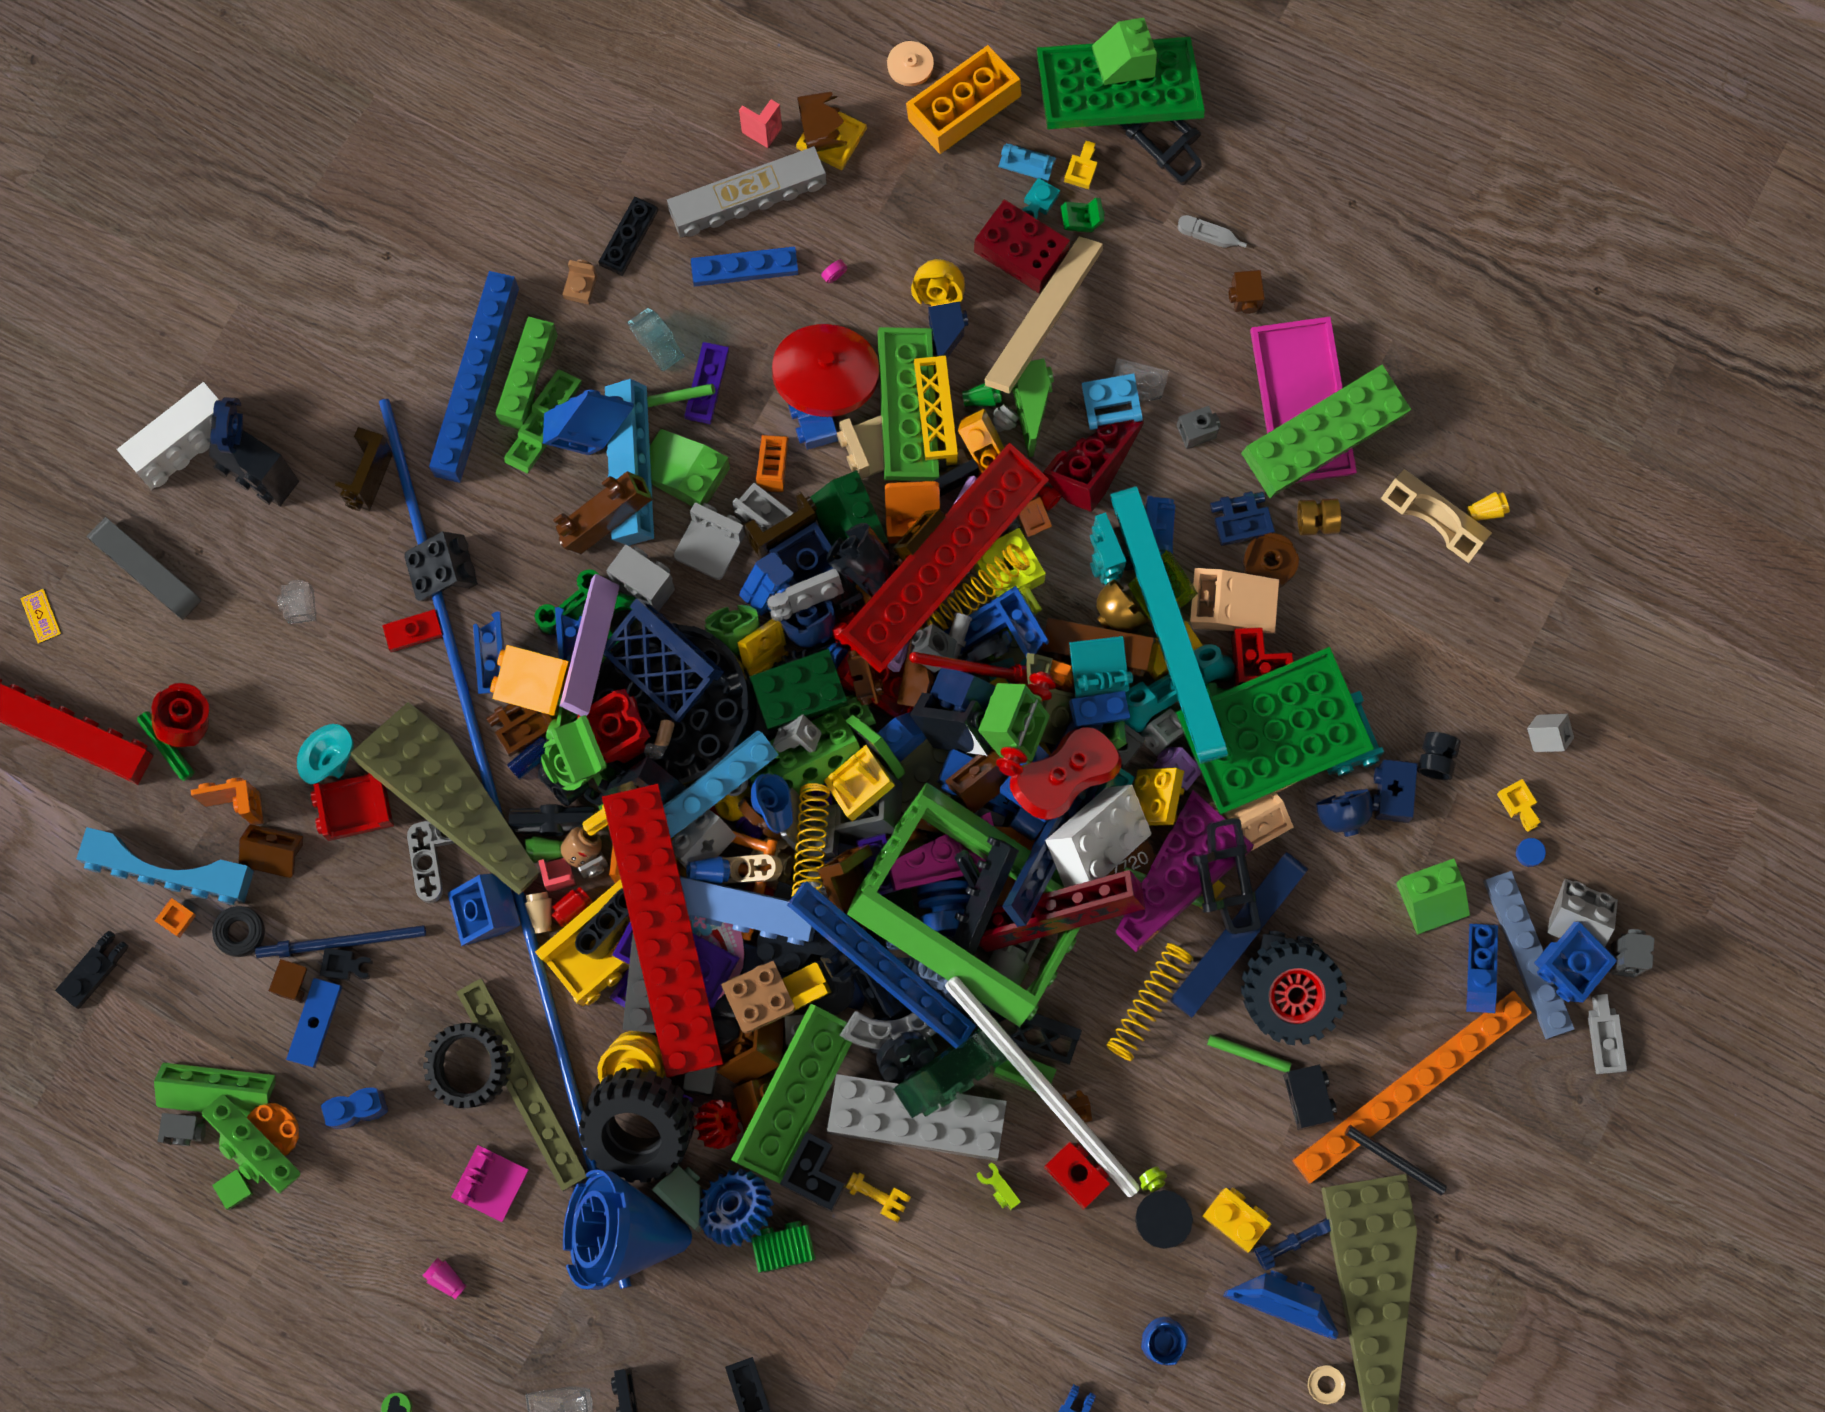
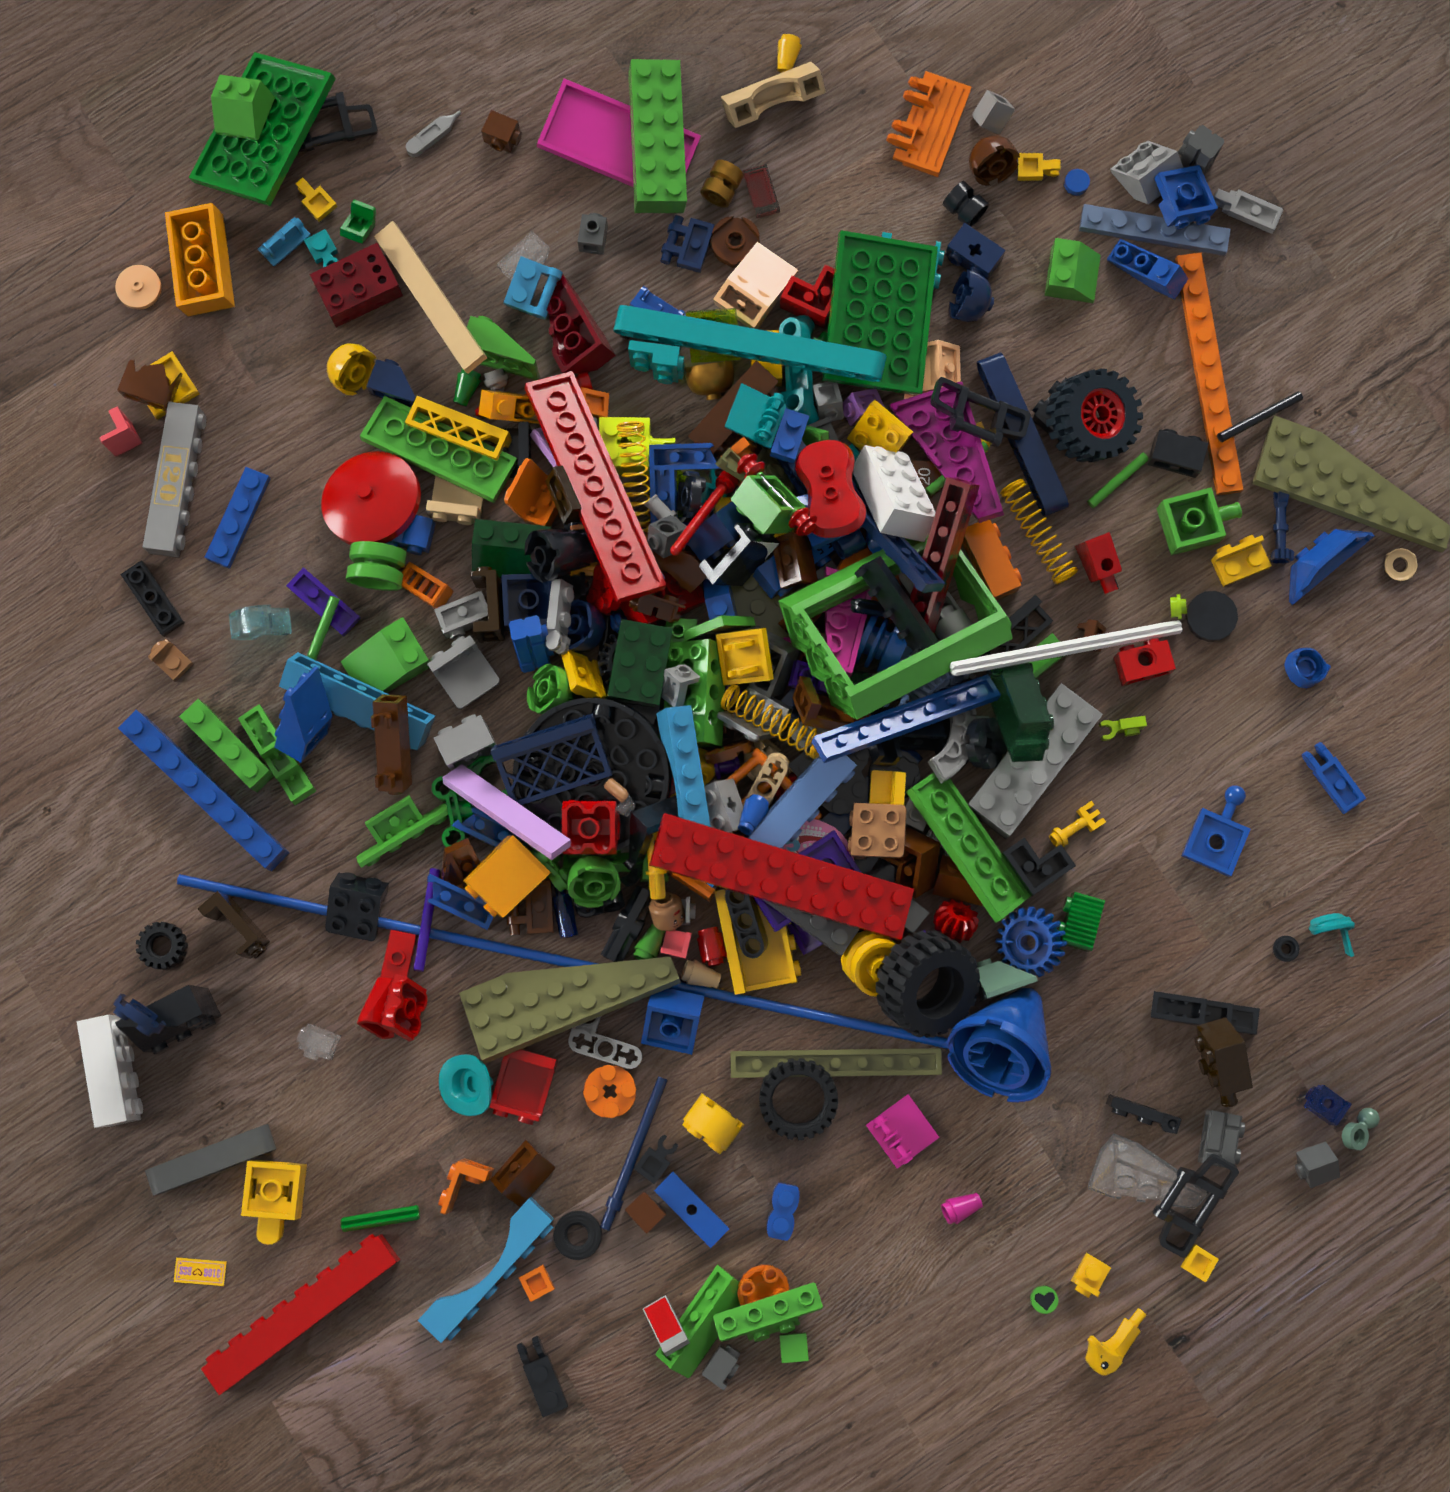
camera: 60 degrees left, 5 degrees up
red brick [151,683,209,747] -> none
bright green panel [552,715,606,783] -> none
blue cap [751,774,793,833] -> none
dark pink tile [821,259,847,284] -> none
none -> black tyre [136,922,188,970]
none -> yellow brick [241,1160,307,1245]
none -> bright green wheel [346,541,407,591]
none -> bright green bracket [356,795,448,867]
none -> red piece [357,974,428,1042]
none -> dark purple bar [413,868,440,972]
none -> reddish brown wing [441,838,481,891]
none -> orange plate [583,1065,636,1118]
none -> red tile [643,1295,690,1357]
none -> yellow brick [682,1093,744,1155]
none -> clear smoke tile [743,164,780,219]
none -> orange hinge [886,71,972,177]
none -> orange brick [962,520,1022,601]
none -> reddish brown cylinder [969,135,1020,186]
none -> red torso [1075,532,1122,594]
none -> bright green brick [1156,487,1242,555]
none -> blue plate [1181,785,1251,877]

